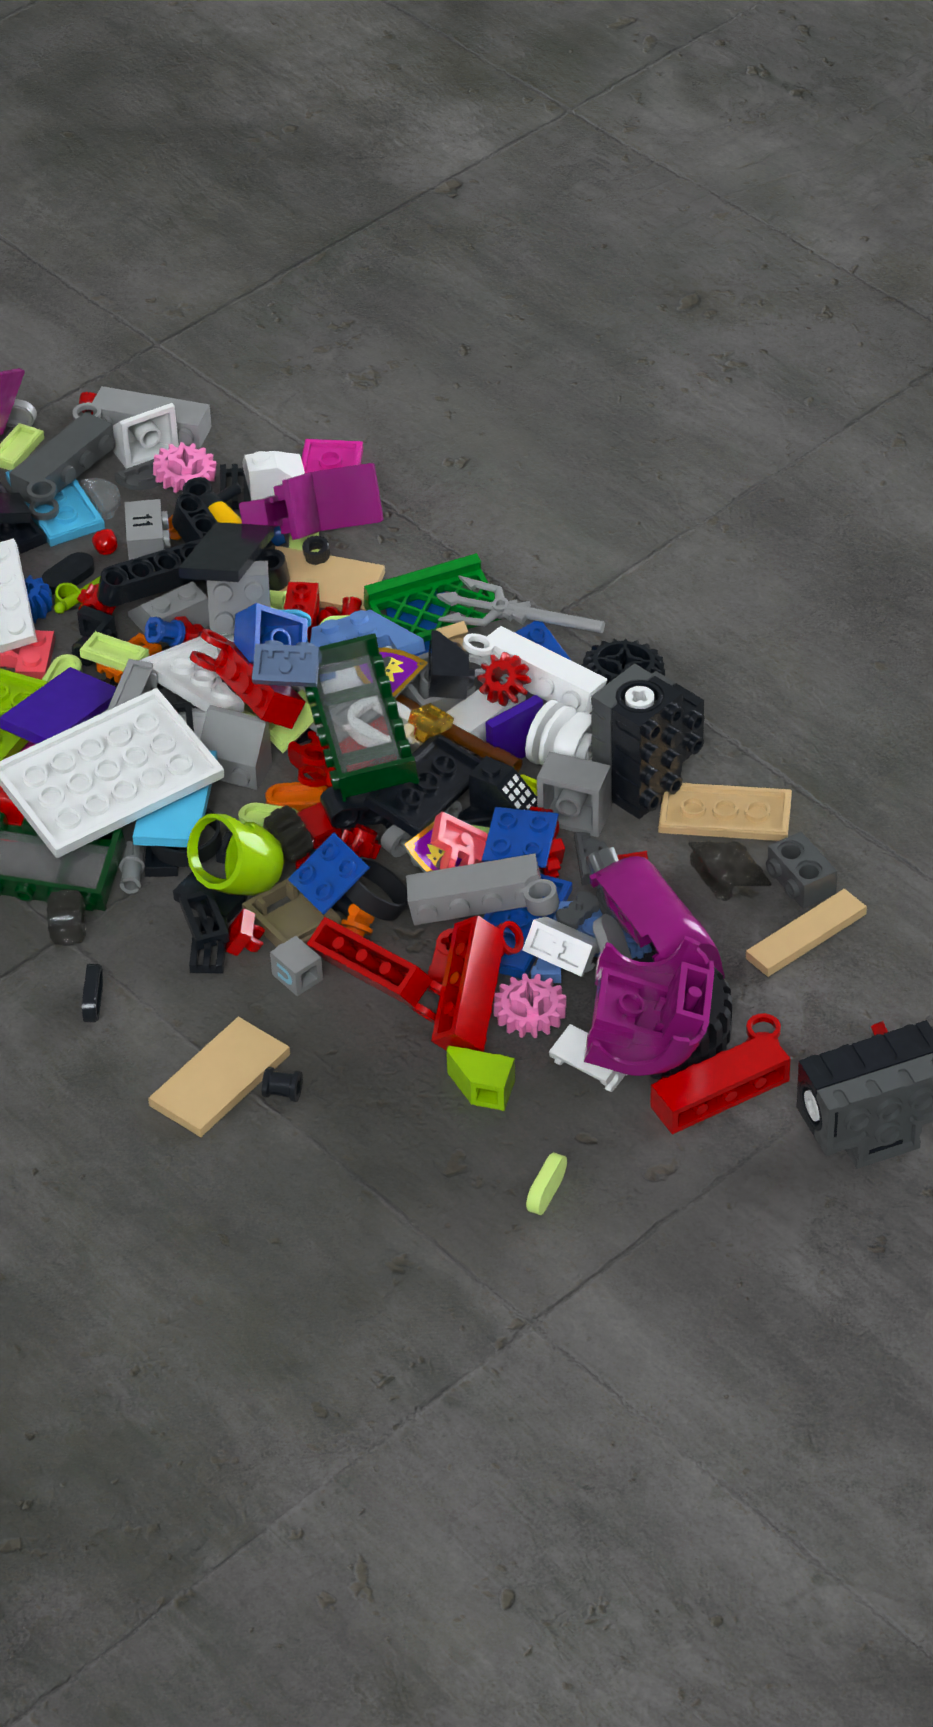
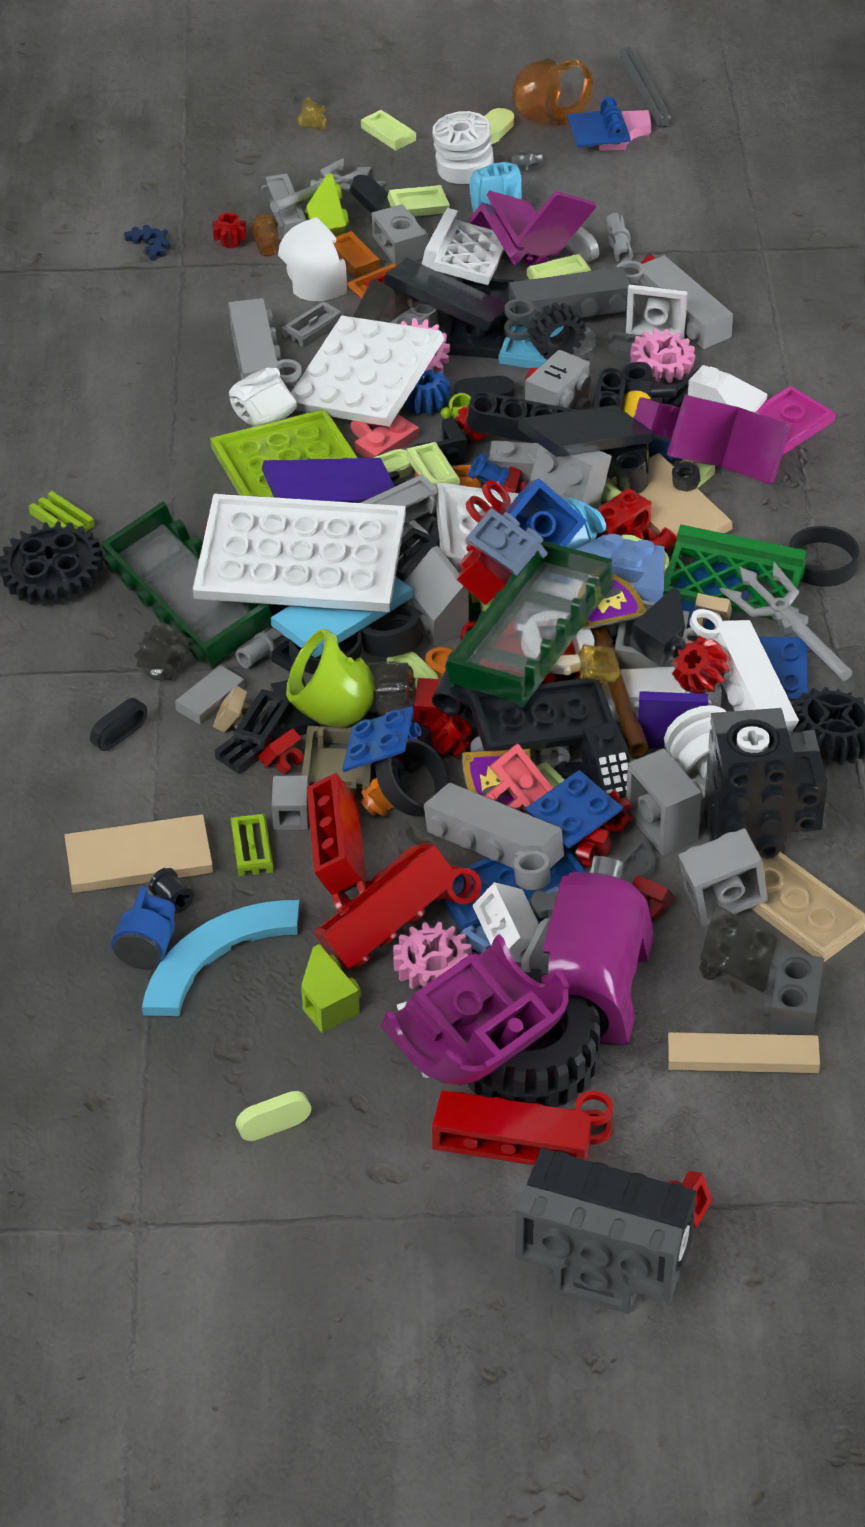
camera: 40 degrees right, 0 degrees up
none -> blue piece [111,886,175,968]
none -> medium azure tile [142,900,300,1016]
none -> light grey tile [175,665,245,725]
none -> tan tile [213,686,251,733]
none -> lime tile [231,814,273,877]
none -> black tyre [361,604,424,657]
none -> black tyre [528,302,586,360]
none -> light grey pin [605,213,633,262]
none -> light grey brick [678,828,768,927]
none -> black tyre [789,526,859,587]

